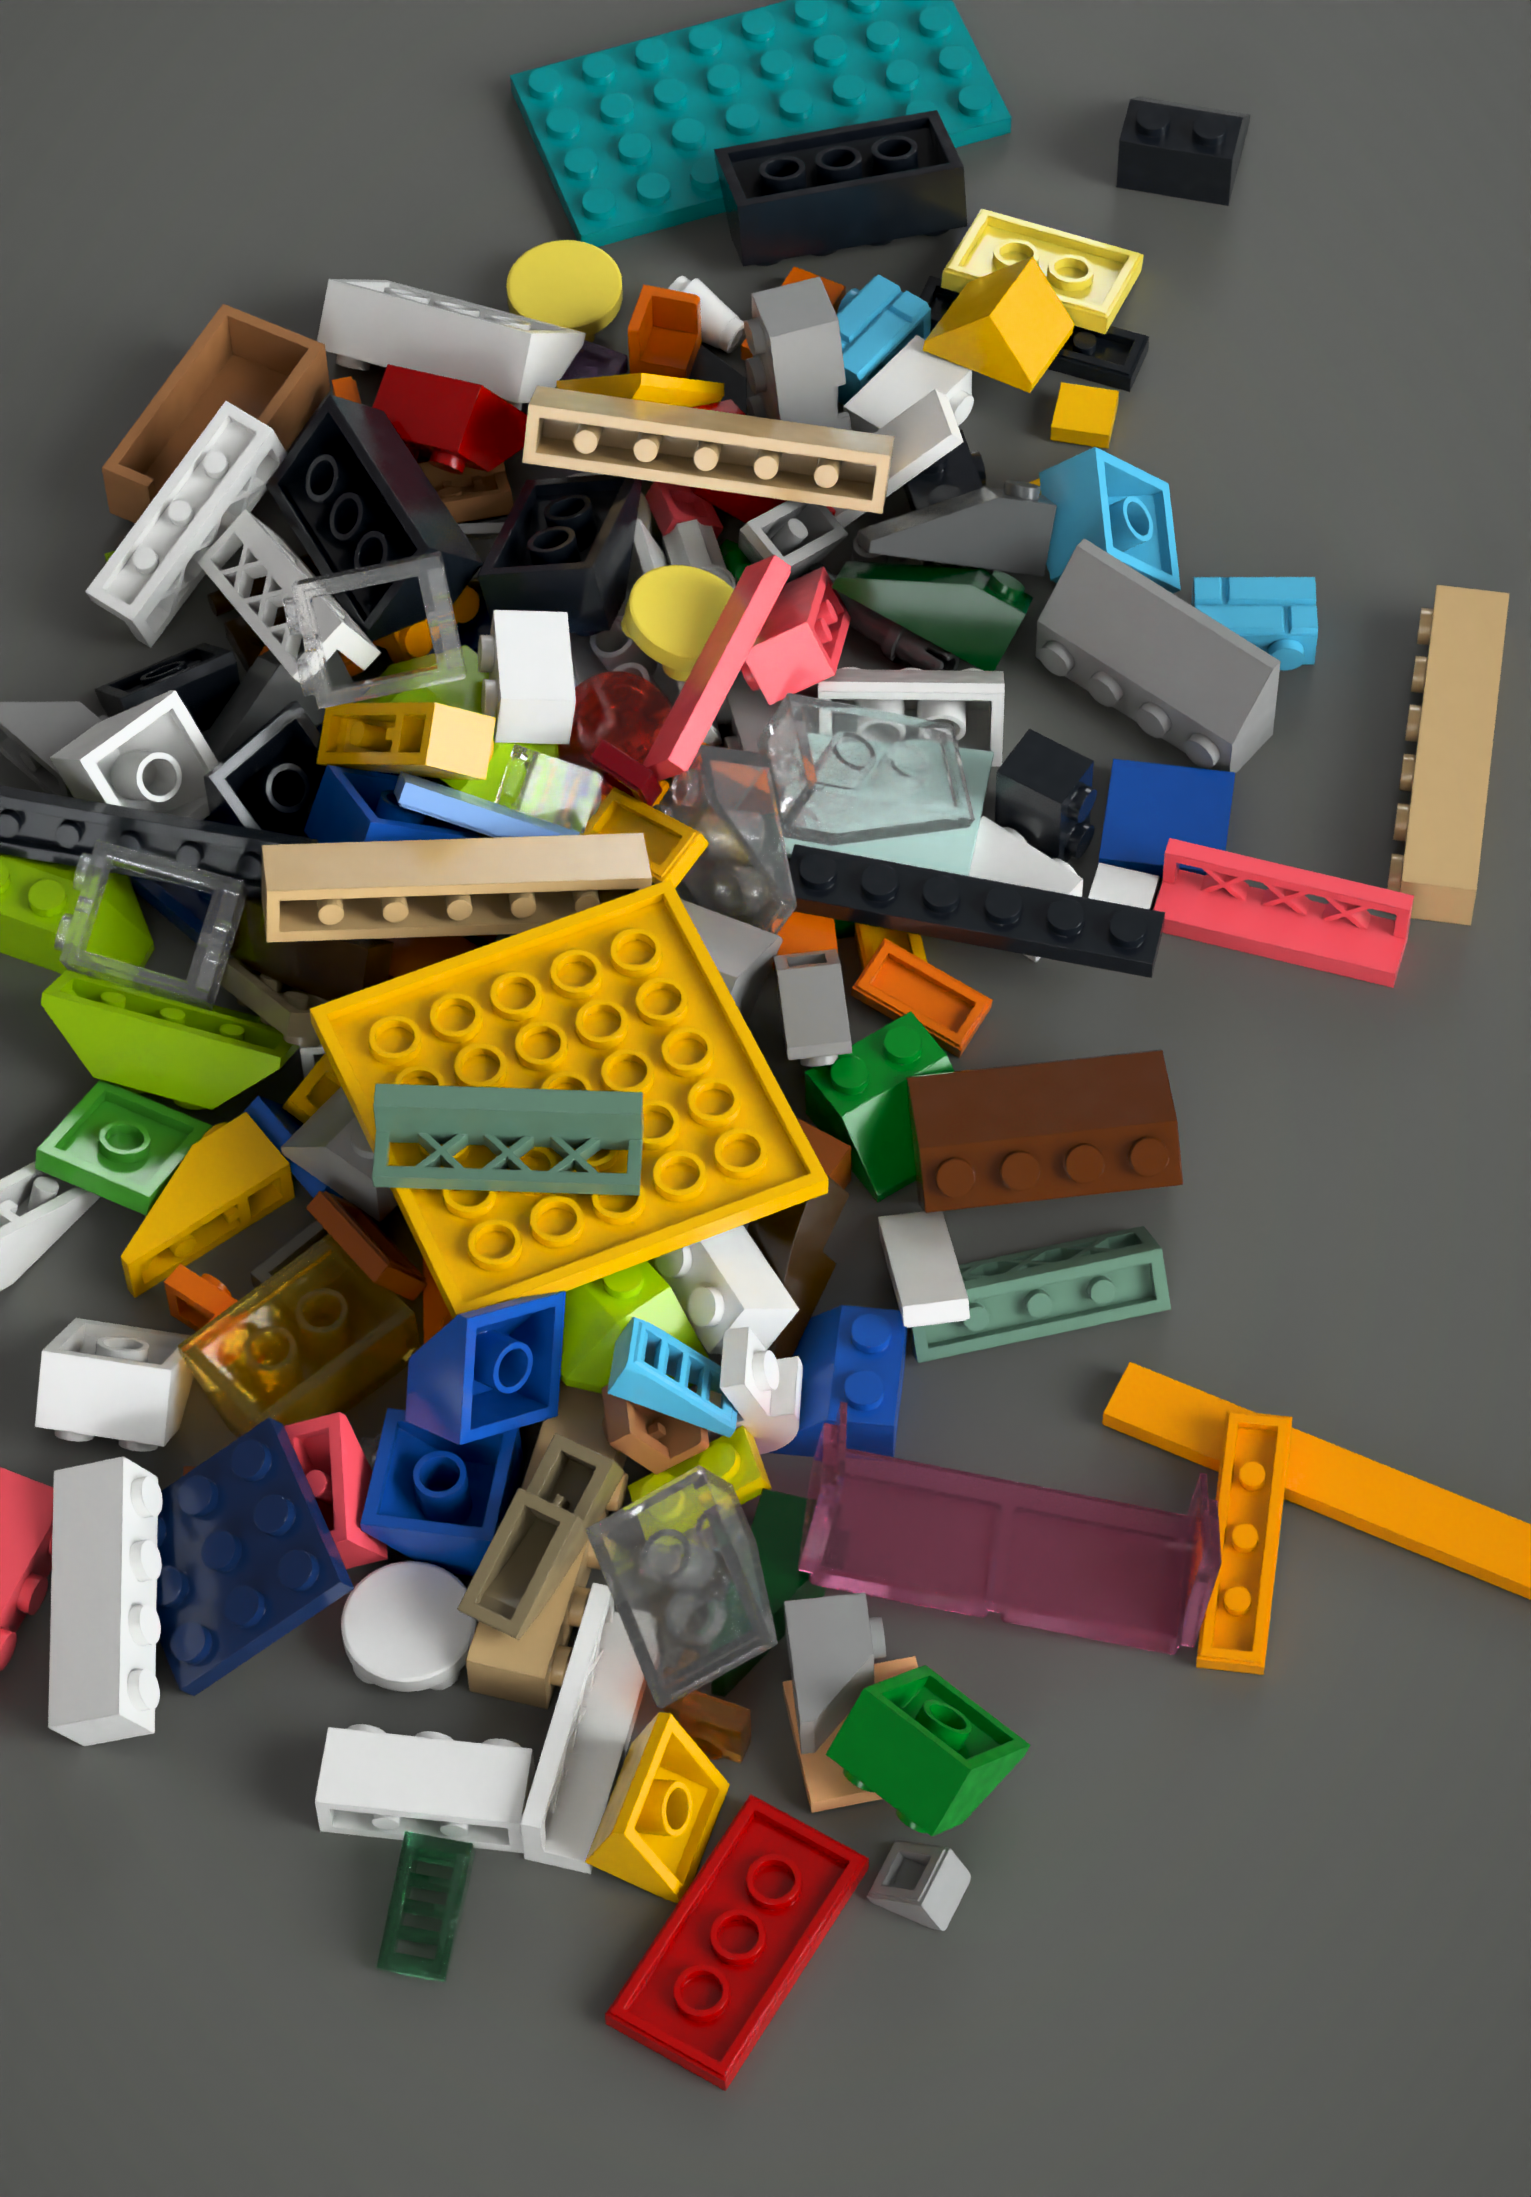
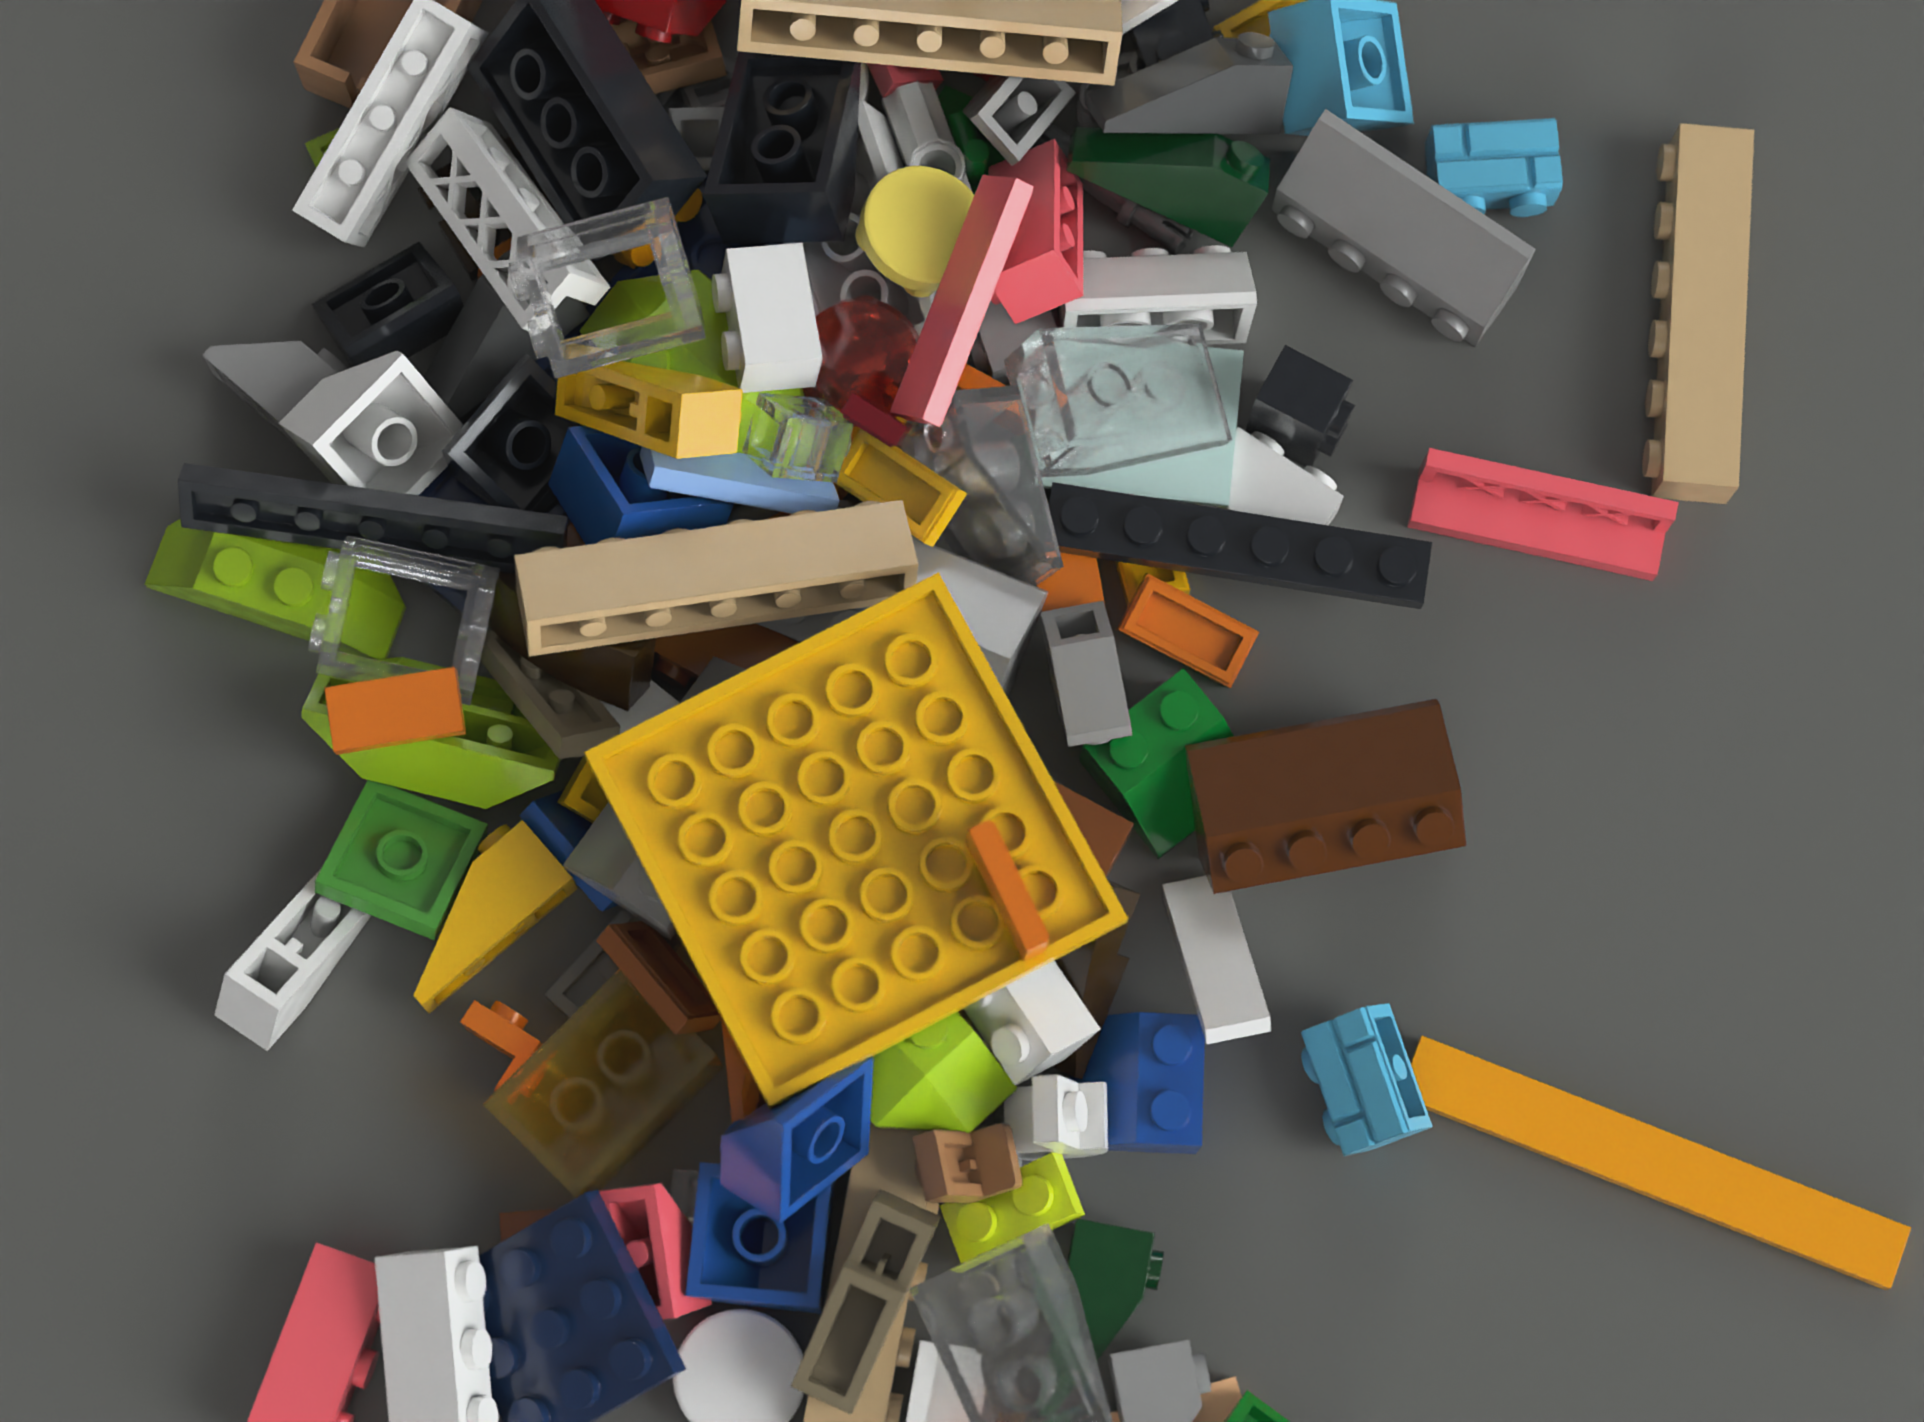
camera: 10 degrees left, 20 degrees up
white slope [35,1318,195,1452] -> none
sand green fence [372,1084,644,1196] -> none
medium azure slope [607,1317,738,1438] -> none
clear pink piece [798,1402,1222,1655] -> none
sand green fence [908,1226,1171,1363] -> none
white tile [1088,863,1159,910] -> none
blue tile [1098,759,1235,878] -> none
light orange tile [1196,1410,1293,1675] -> none
none -> orange tile [324,667,466,755]
none -> orange tile [966,819,1050,962]
none -> medium azure brick [1301,1003,1433,1156]

